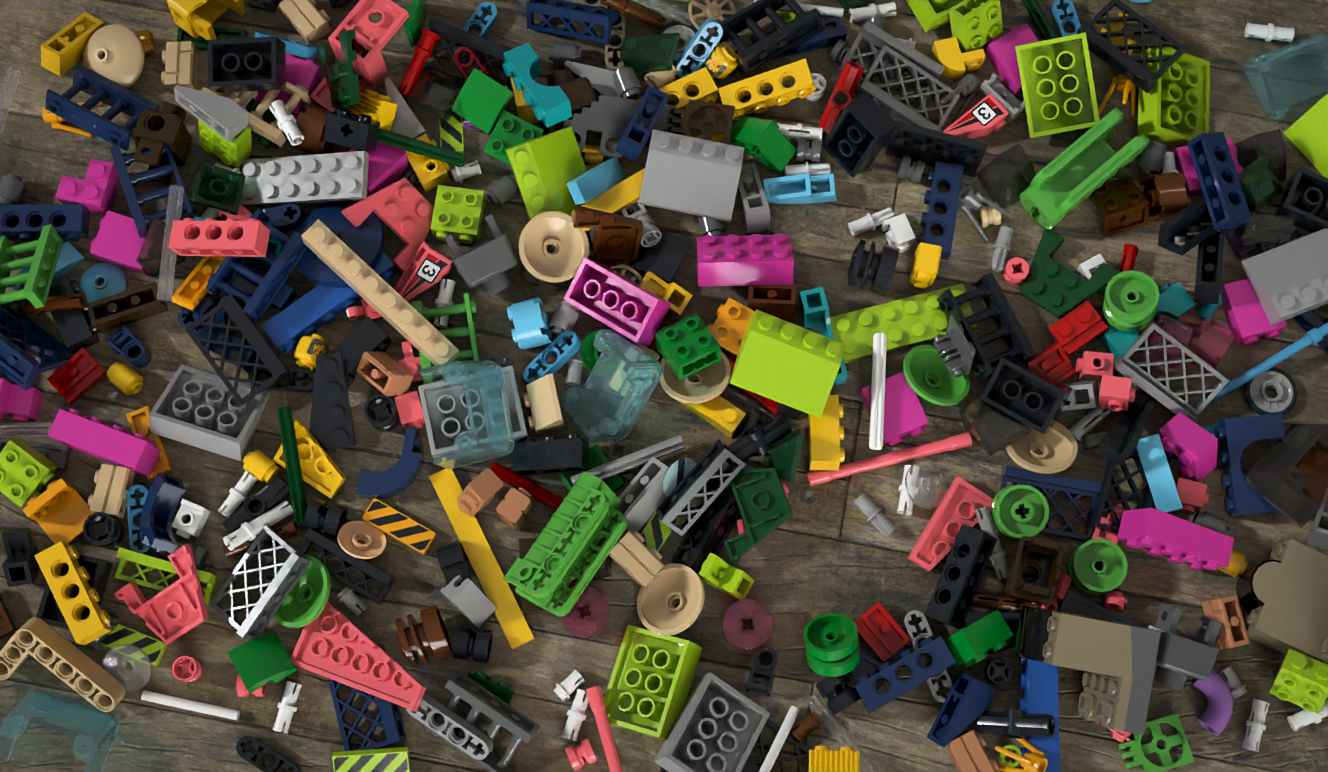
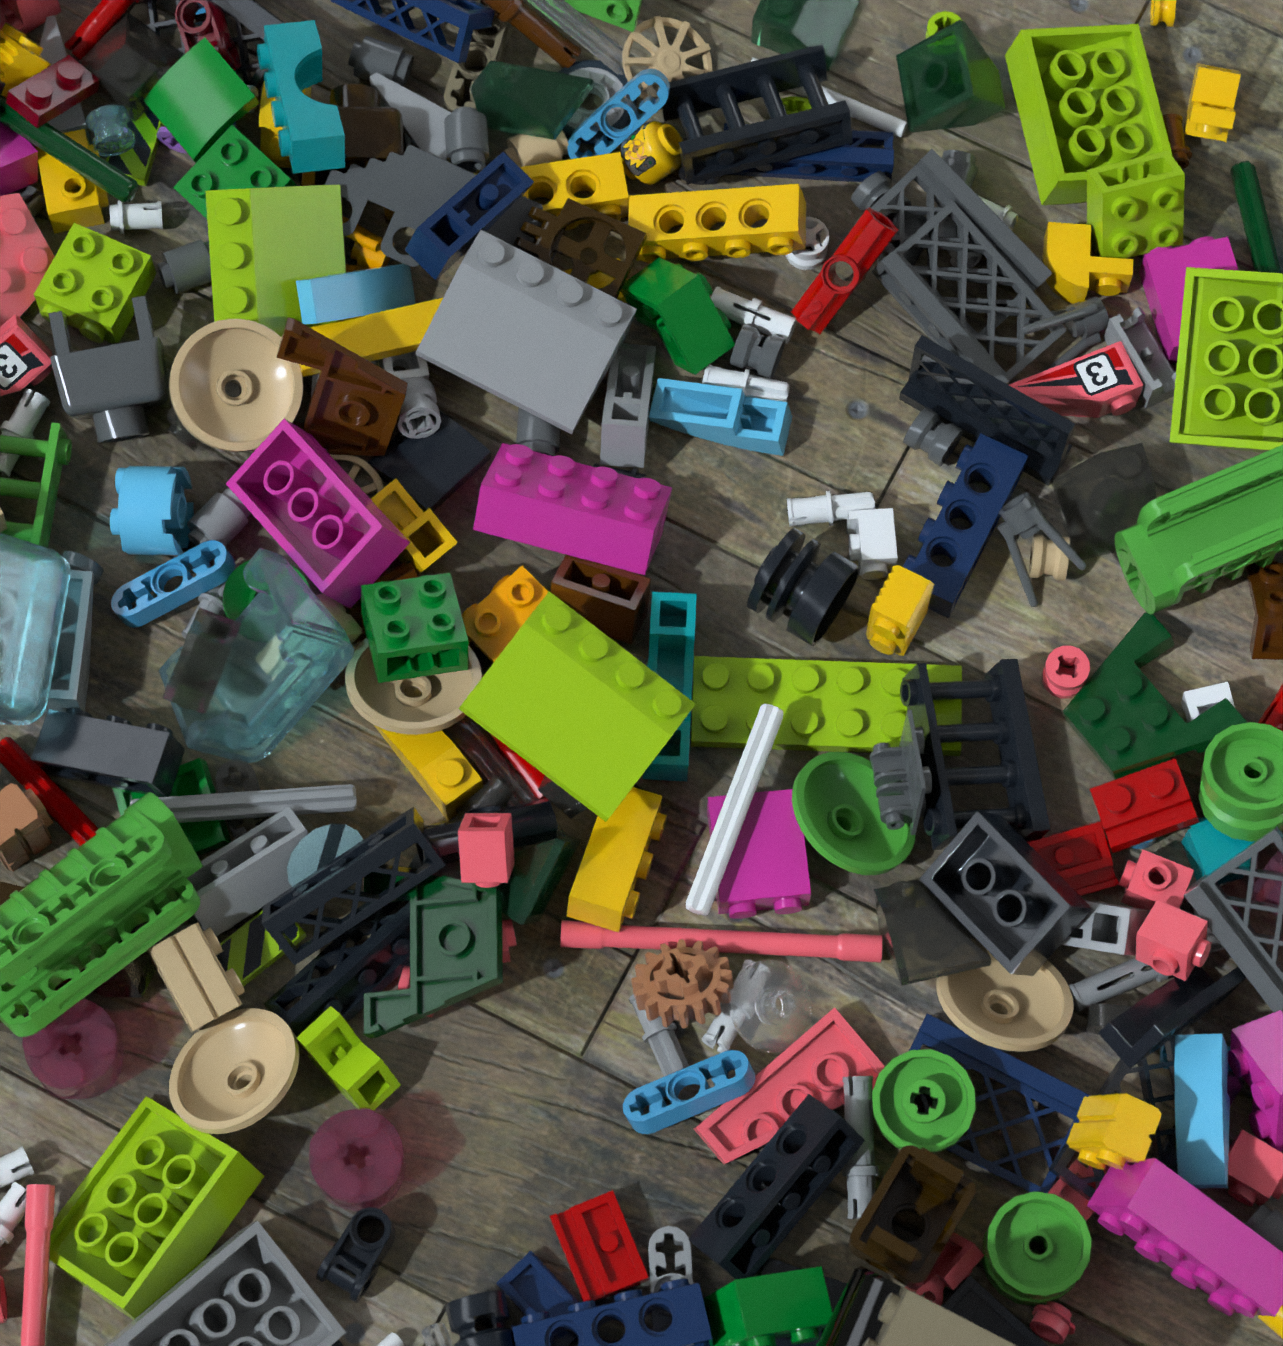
camera: 15 degrees right, 5 degrees down
tan slope [523,373,565,436] -> none
green wheel [803,613,861,677] -> none
black brick [822,93,897,178] -> none
white pin [849,1,897,23] -> none
reddish brown pin [971,592,1039,613] -> none
light grey axle [990,226,1014,273] -> none
none -> dark red plate [6,55,100,128]
none -> clear light blue wheel [86,105,136,157]
none -> clear smoke brick [163,607,242,715]
none -> coral brick [458,813,515,888]
none -> dark azure beam [623,1050,755,1134]
none -> nougat gear [632,939,734,1029]
none -> yellow brick [1066,1093,1162,1170]

